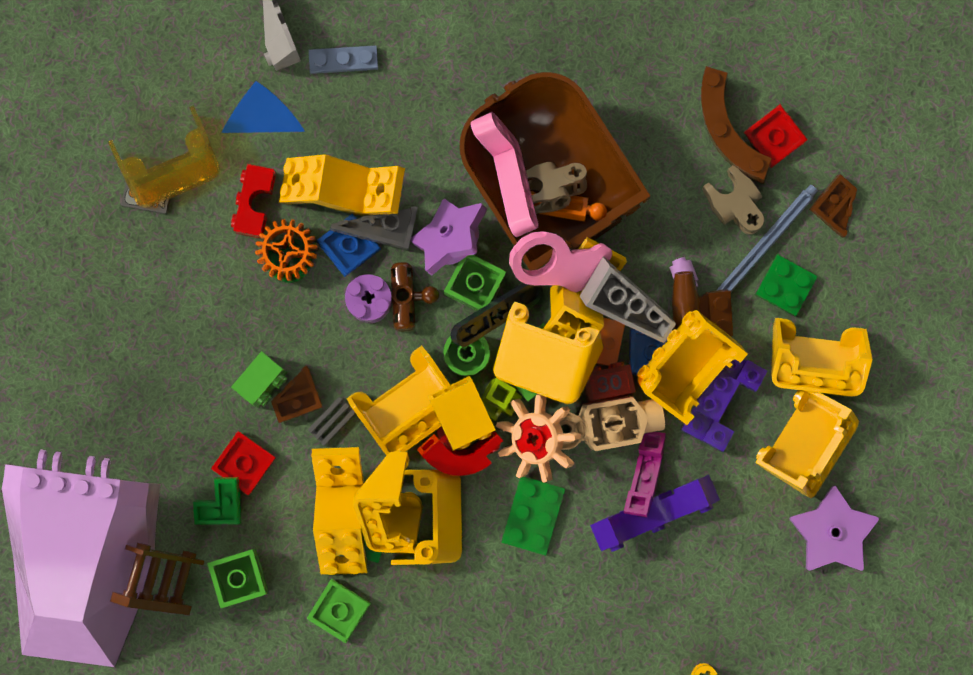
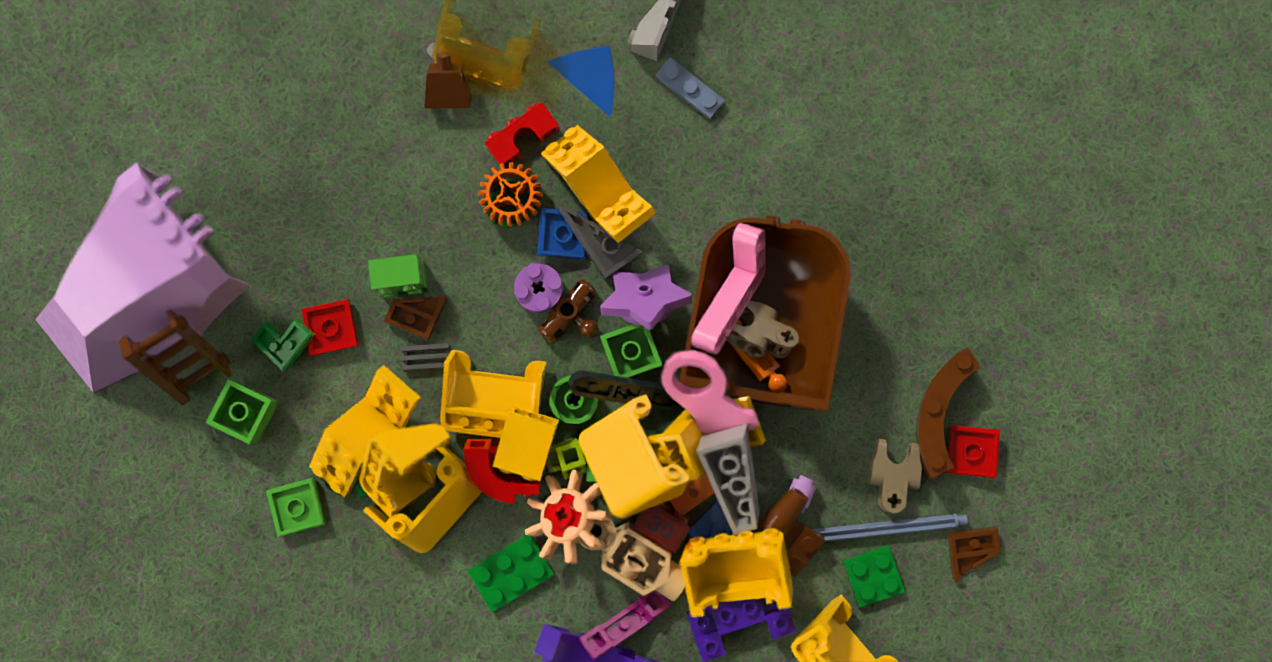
camera: 45 degrees right, 0 degrees up
none -> reddish brown torso [424,52,472,109]

